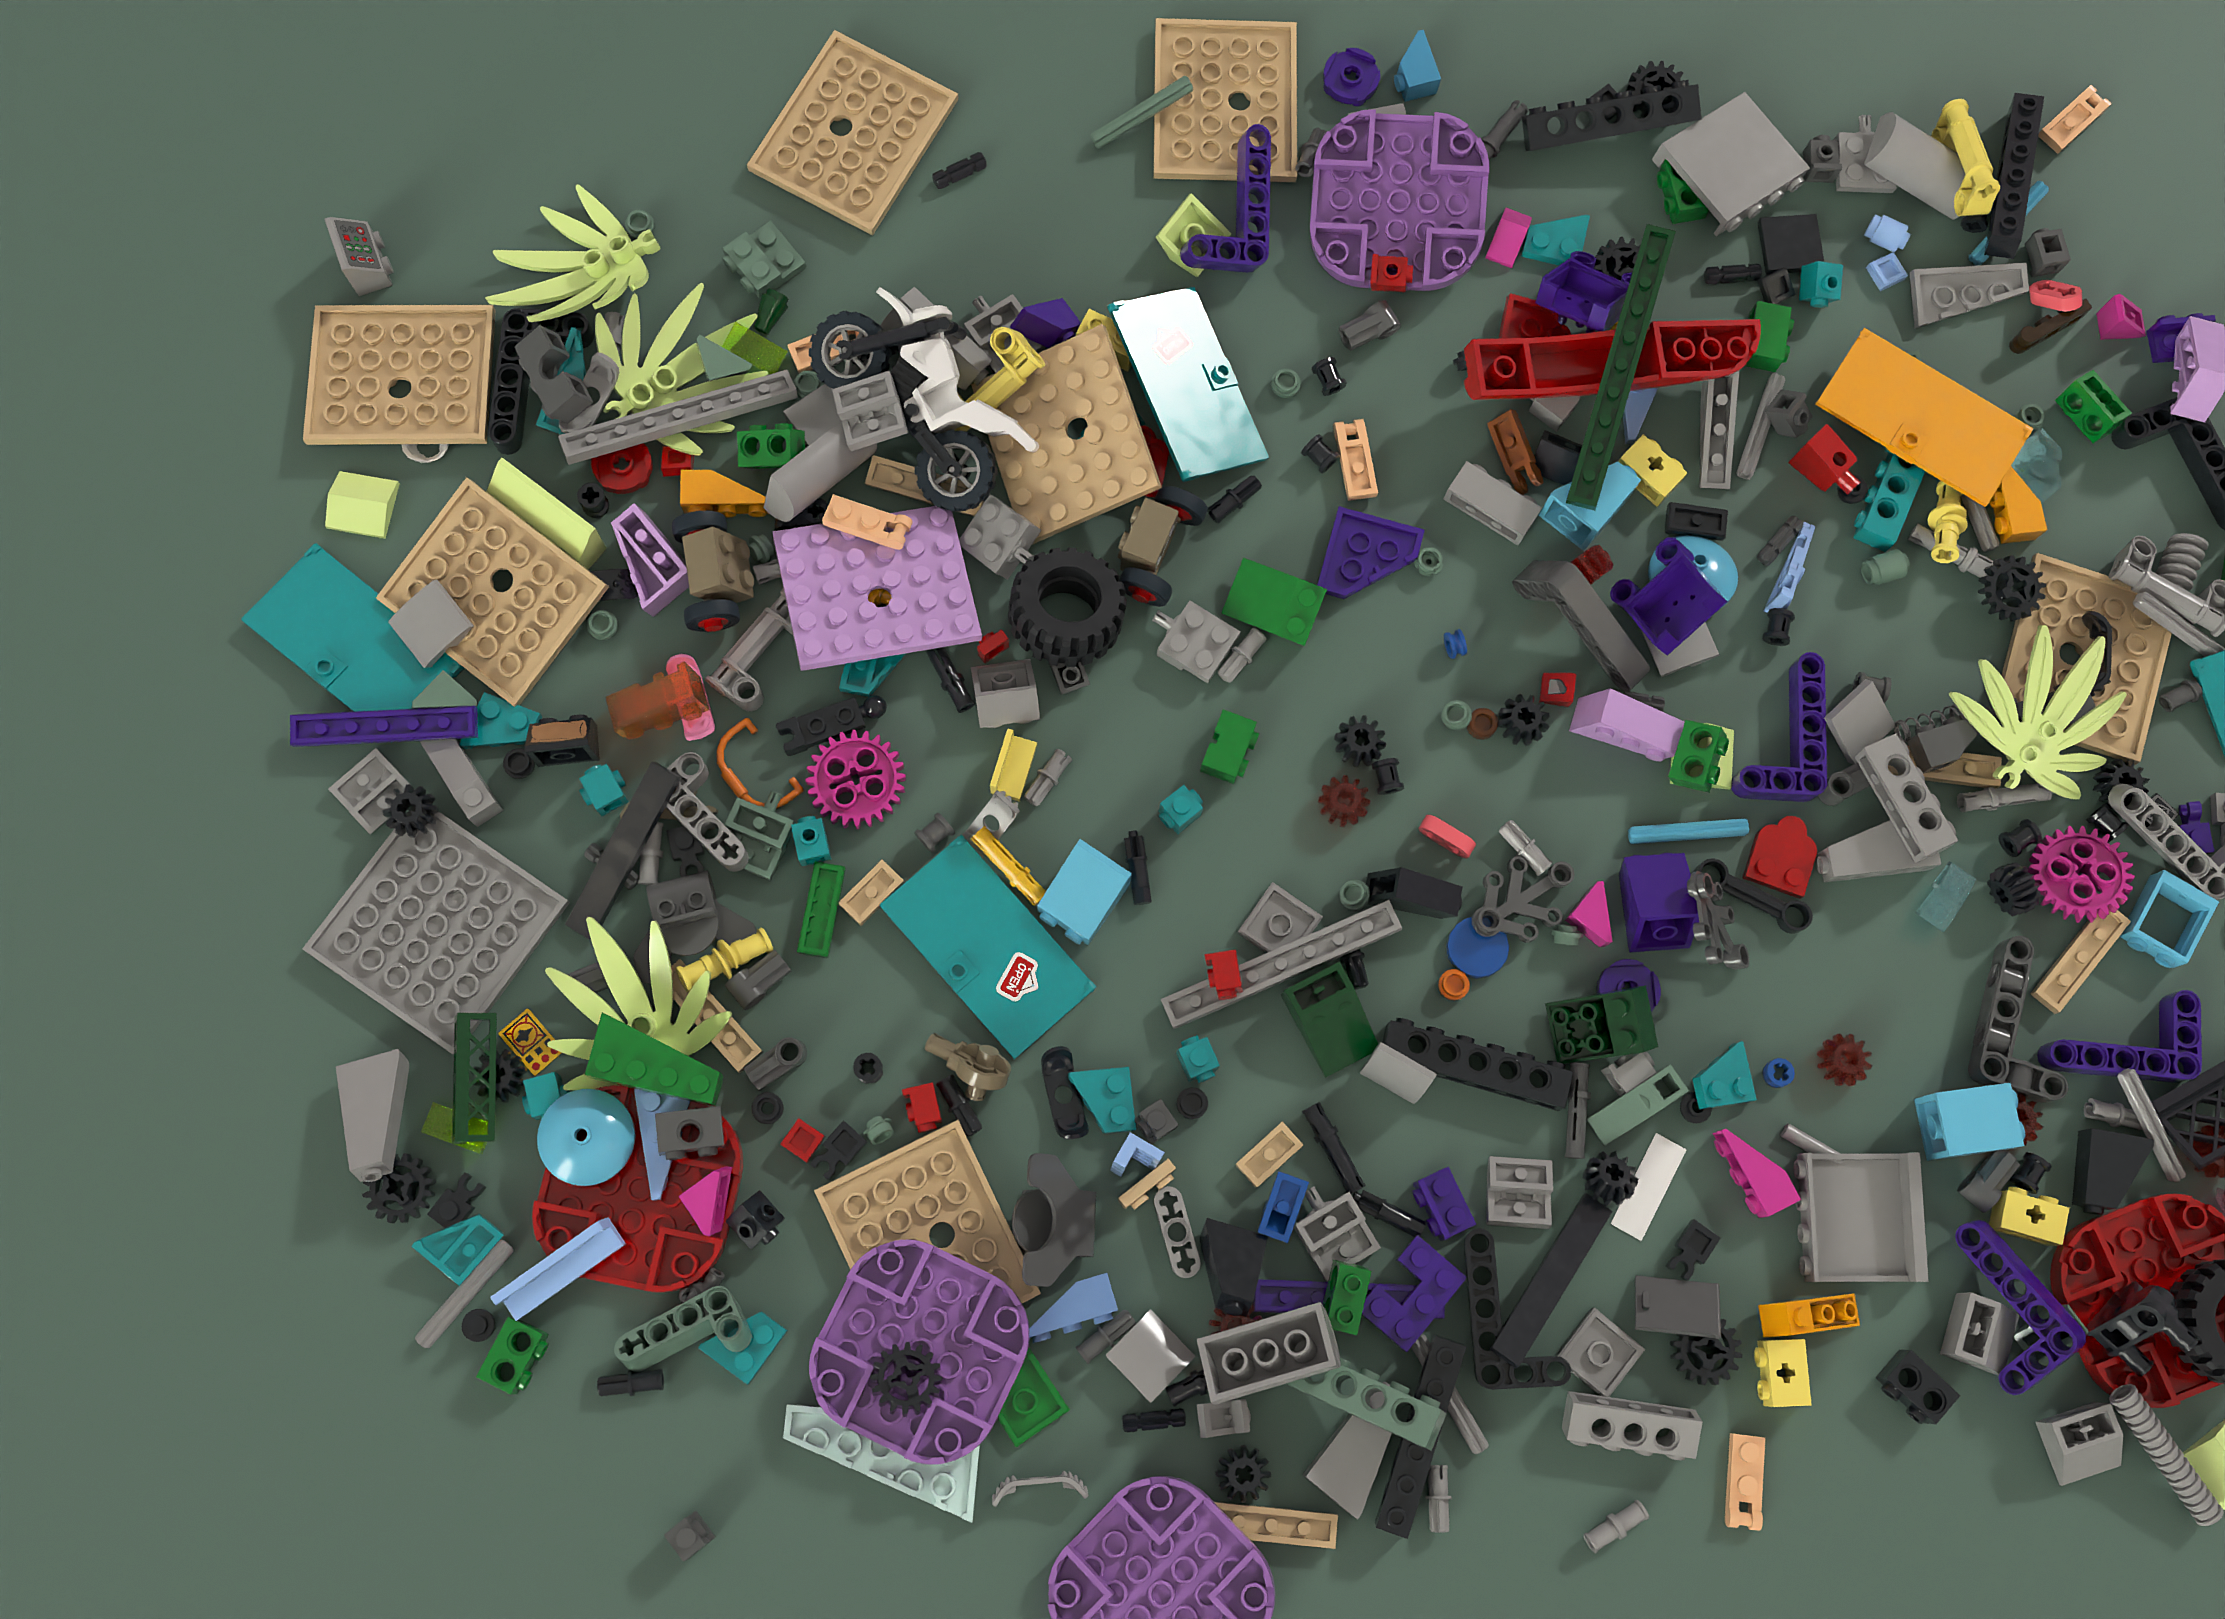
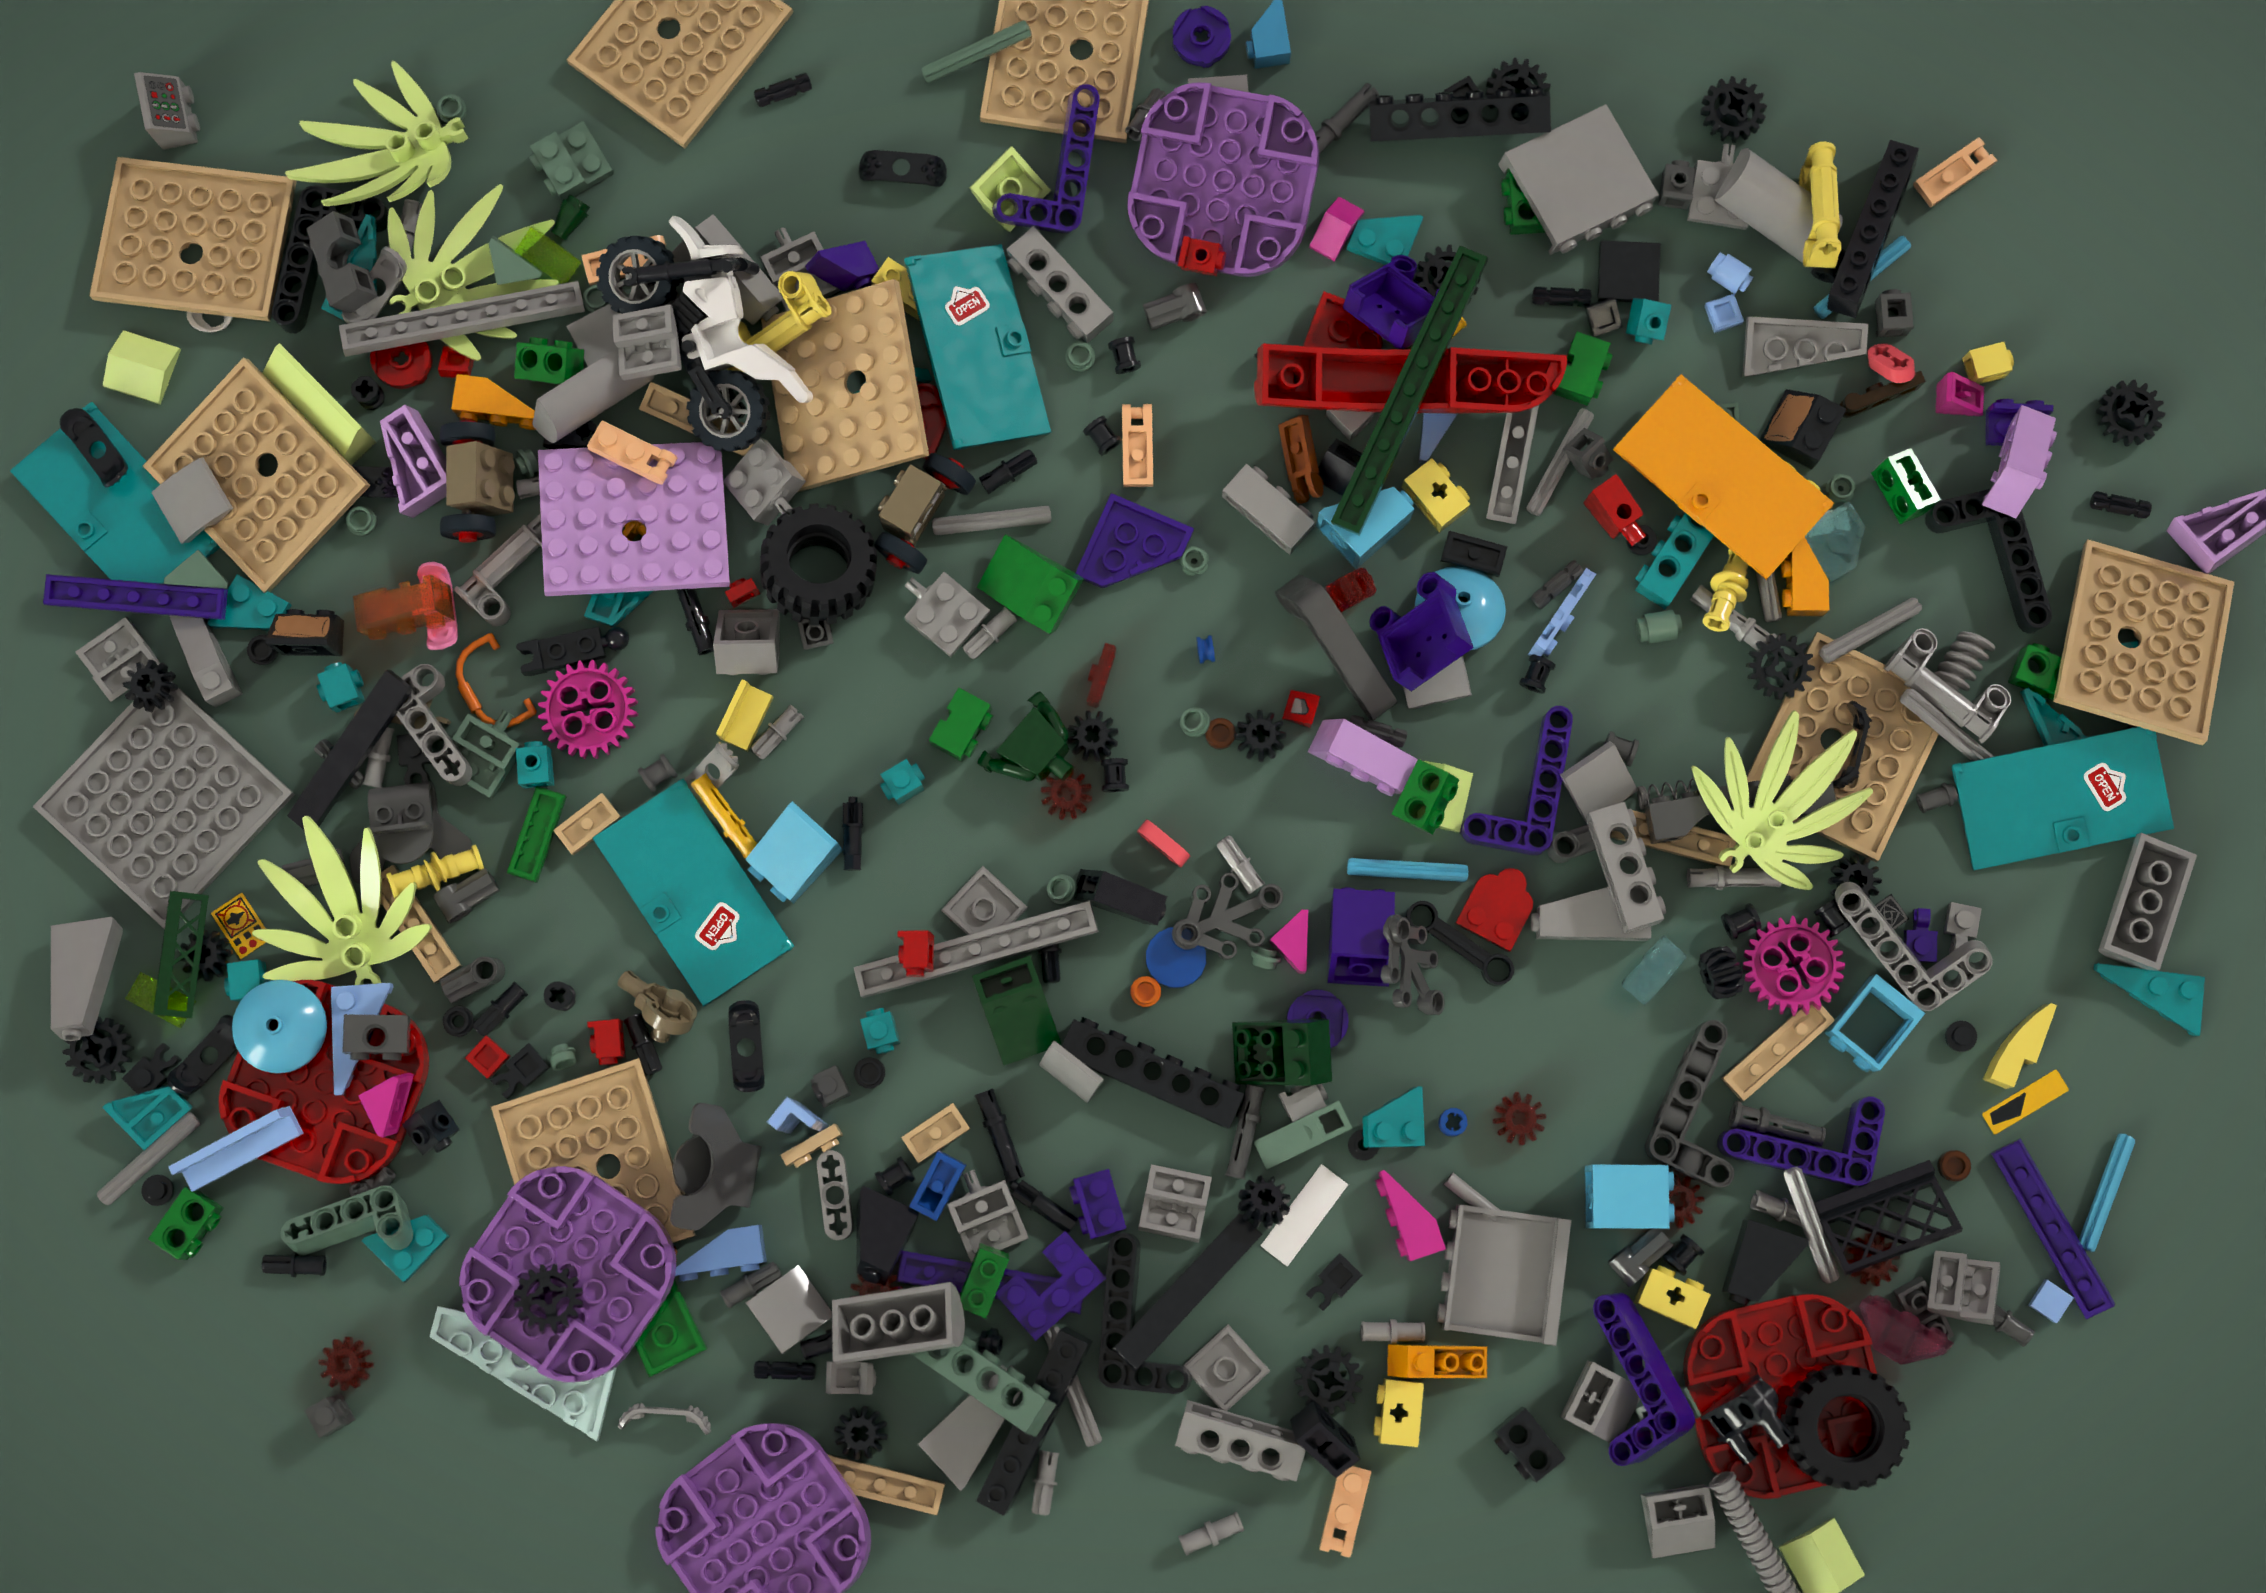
camera: 15 degrees right, 5 degrees up
green wedge [585,1012,724,1107] -> none
teal wing [1068,1067,1136,1134] -> none
dark grey container [1635,1275,1721,1339] -> none
none -> black piece [59,408,128,488]
none -> black piece [167,1015,237,1095]
none -> clear red gear [318,1336,374,1391]
none -> black axle [472,981,528,1037]
none -> black piece [859,150,947,187]
none -> black bush [875,1156,916,1196]
none -> light grey axle [932,506,1051,535]
none -> dark green torso [977,691,1074,782]
none -> black plate [978,1328,1003,1355]
none -> light grey brick [1007,226,1114,343]
none -> clear red plate [1087,643,1117,708]
none -> black brick [1290,1400,1360,1478]
none -> light grey pin [1360,1319,1425,1344]
none -> black gear [1700,76,1767,143]
none -> dark grey pin [1729,1100,1826,1147]
none -> black slope [1760,389,1846,469]
none -> light grey axle [1819,598,1922,663]
none -> light yellow brick [1962,342,2014,384]

